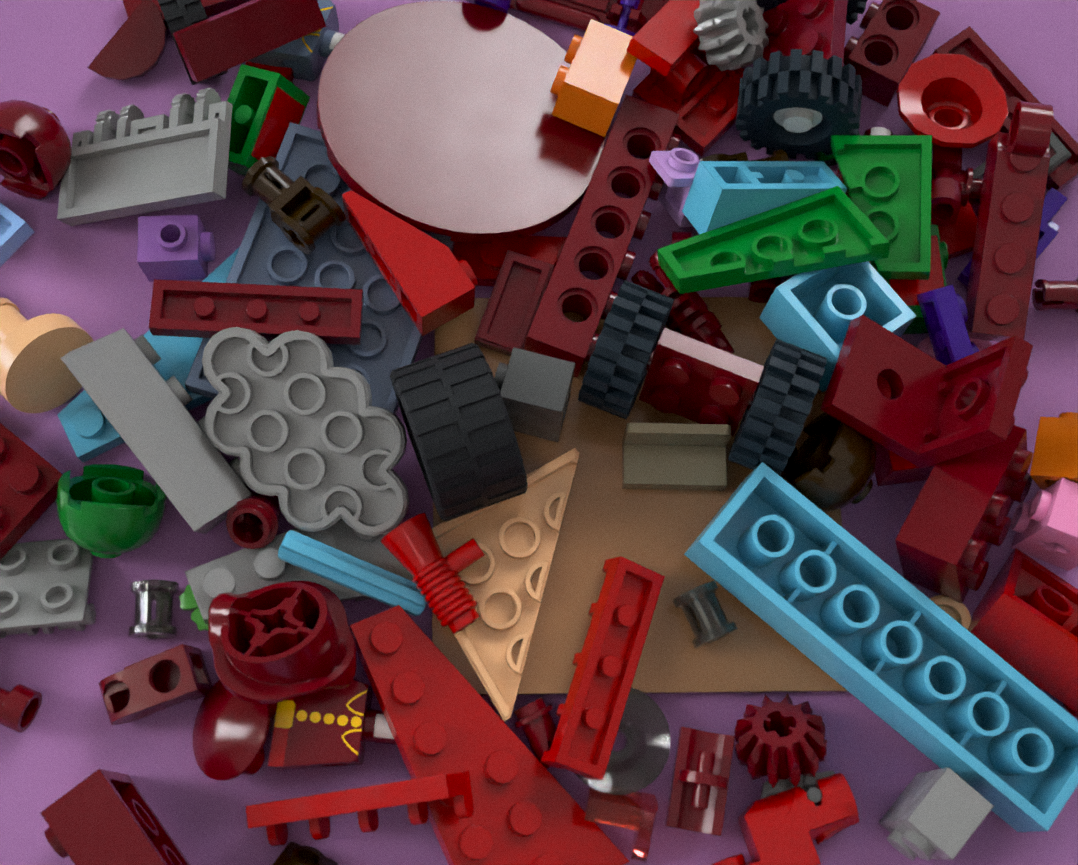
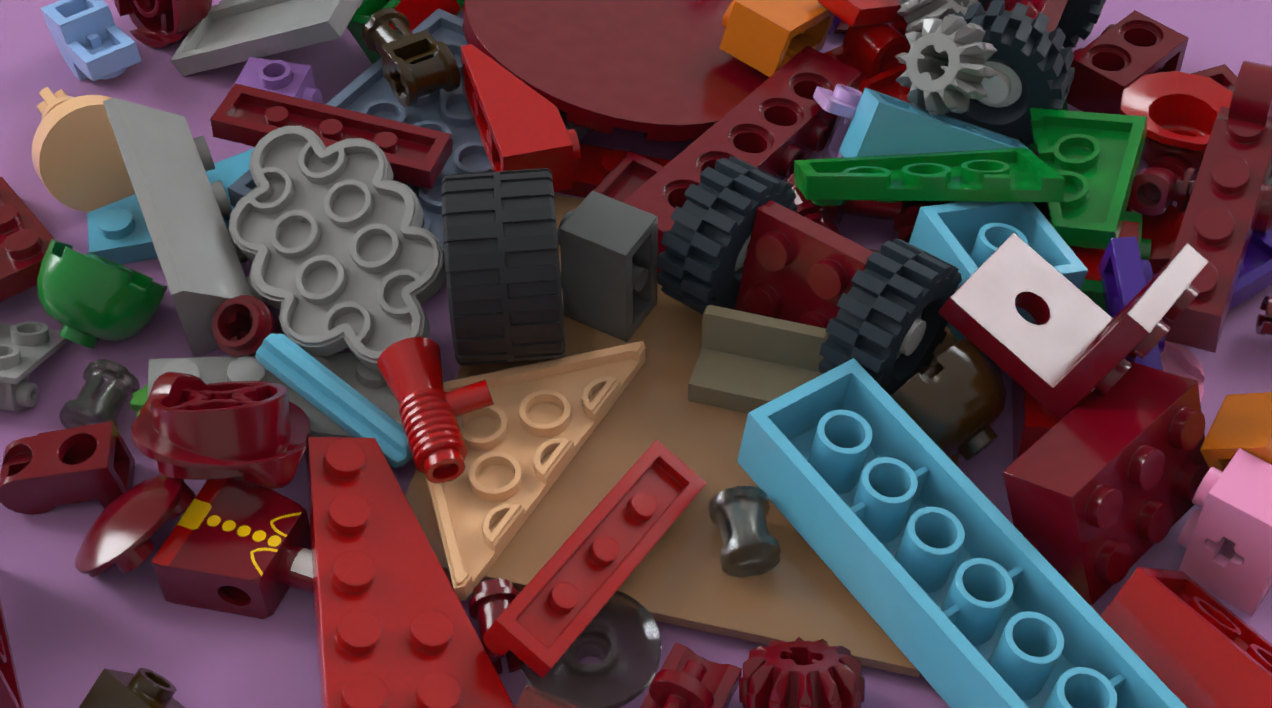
camera: 20 degrees right, 25 degrees down
red hinge [246,770,474,846] -> none
none -> light grey gear [895,14,998,116]

